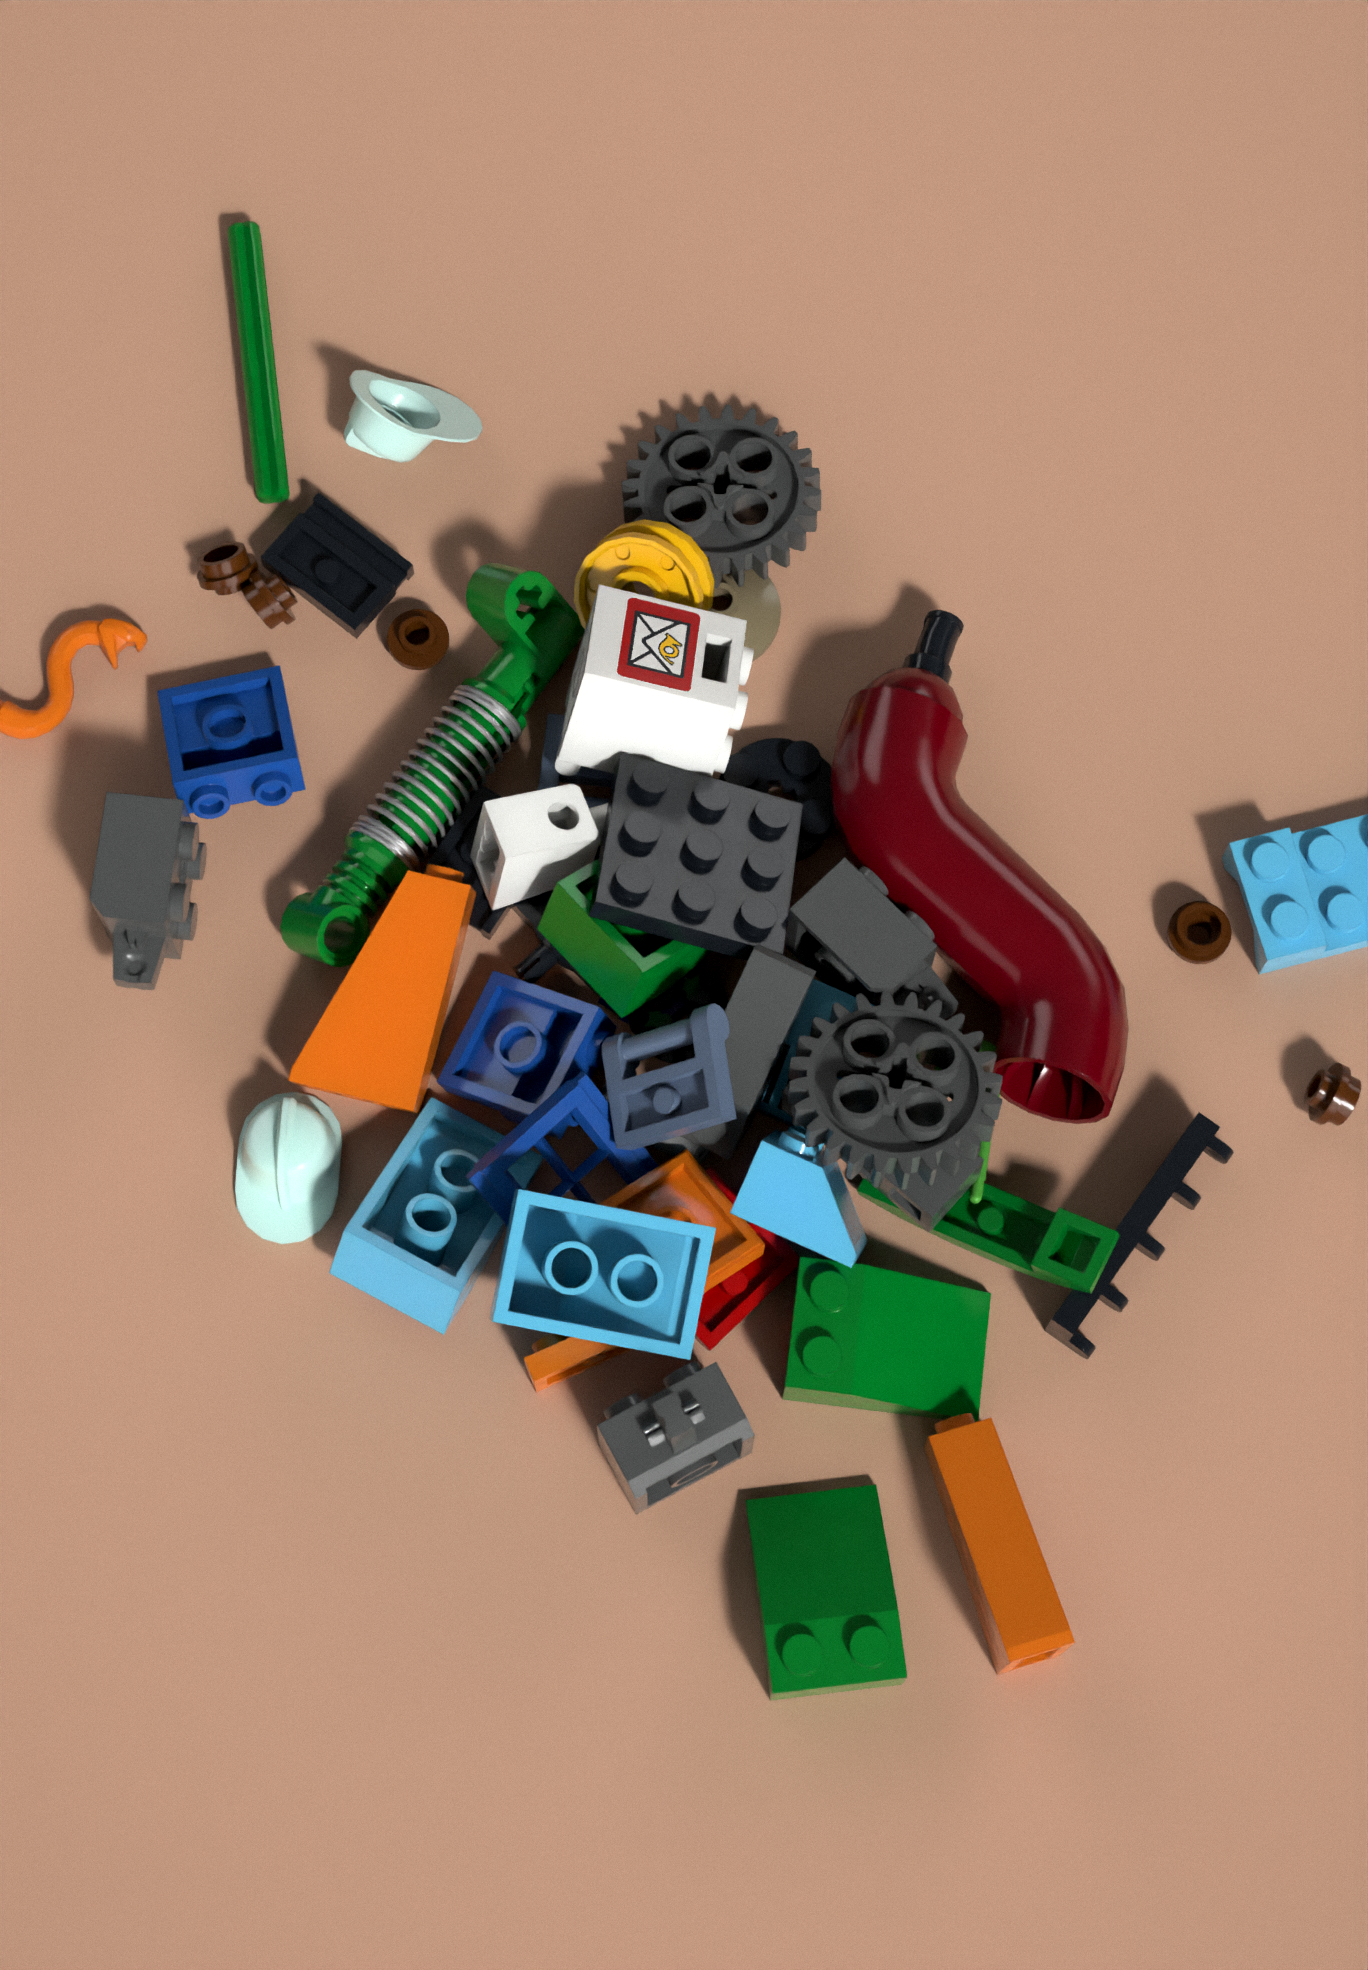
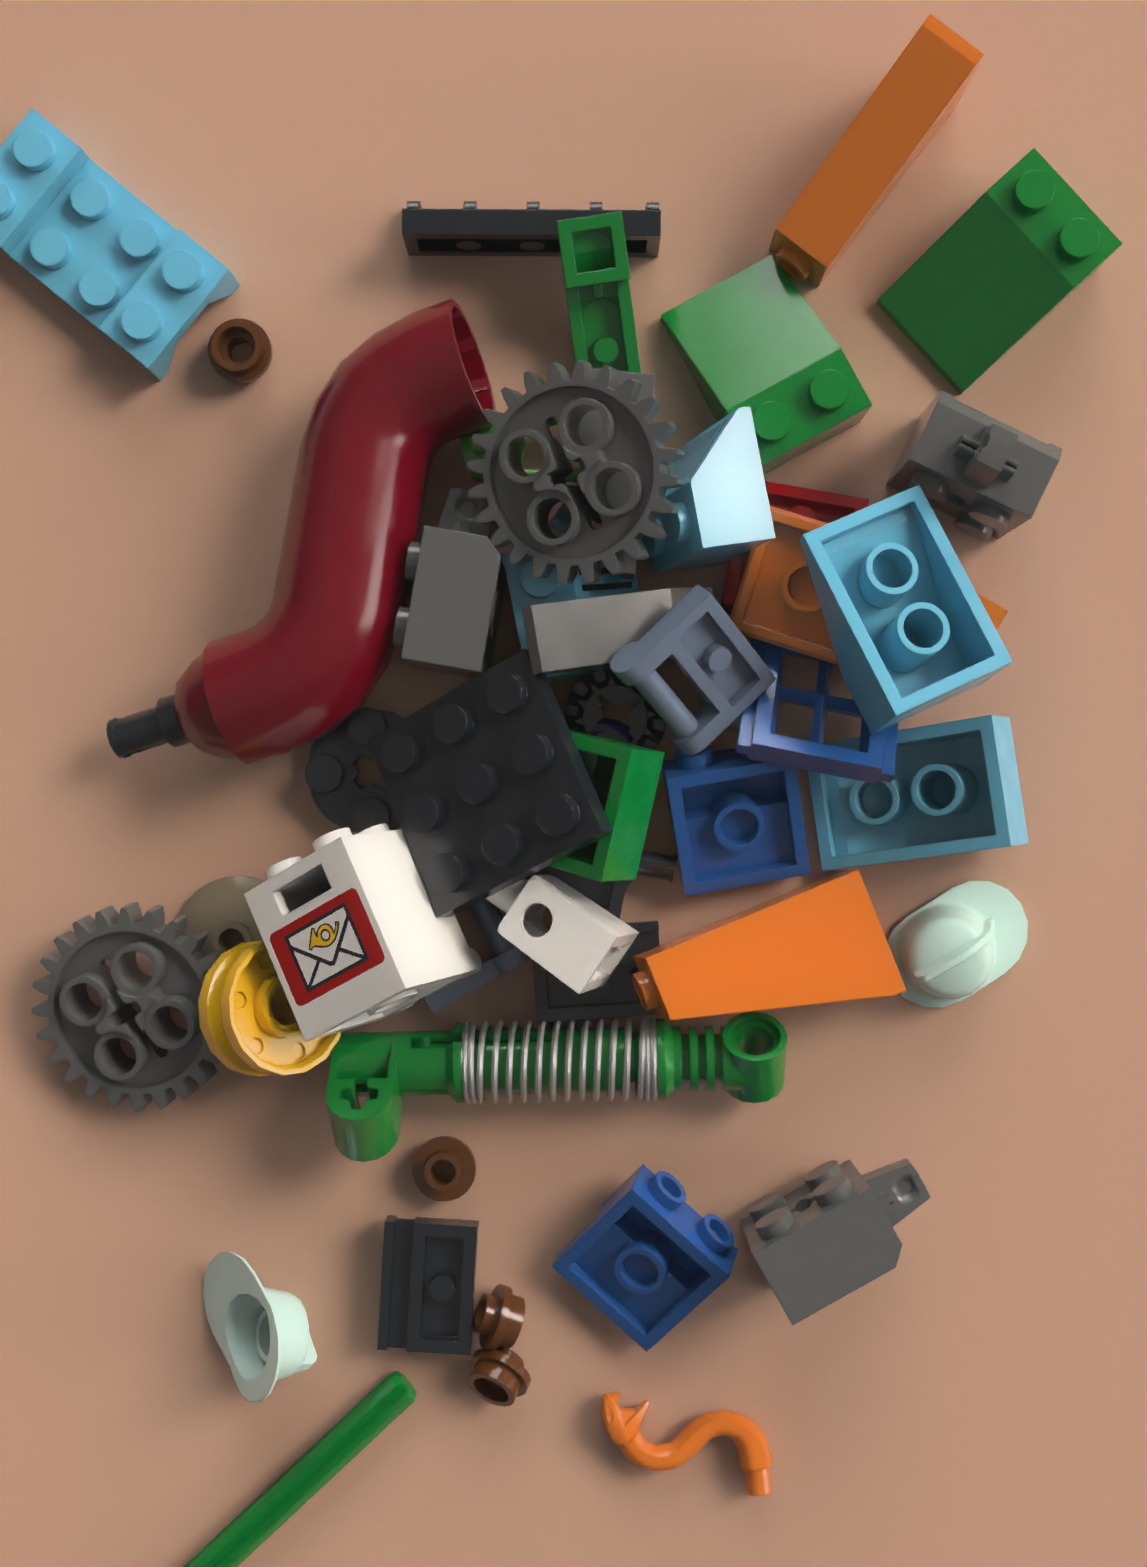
camera: 120 degrees left, 15 degrees up
reddish brown plate [1304,1063,1362,1126] -> none

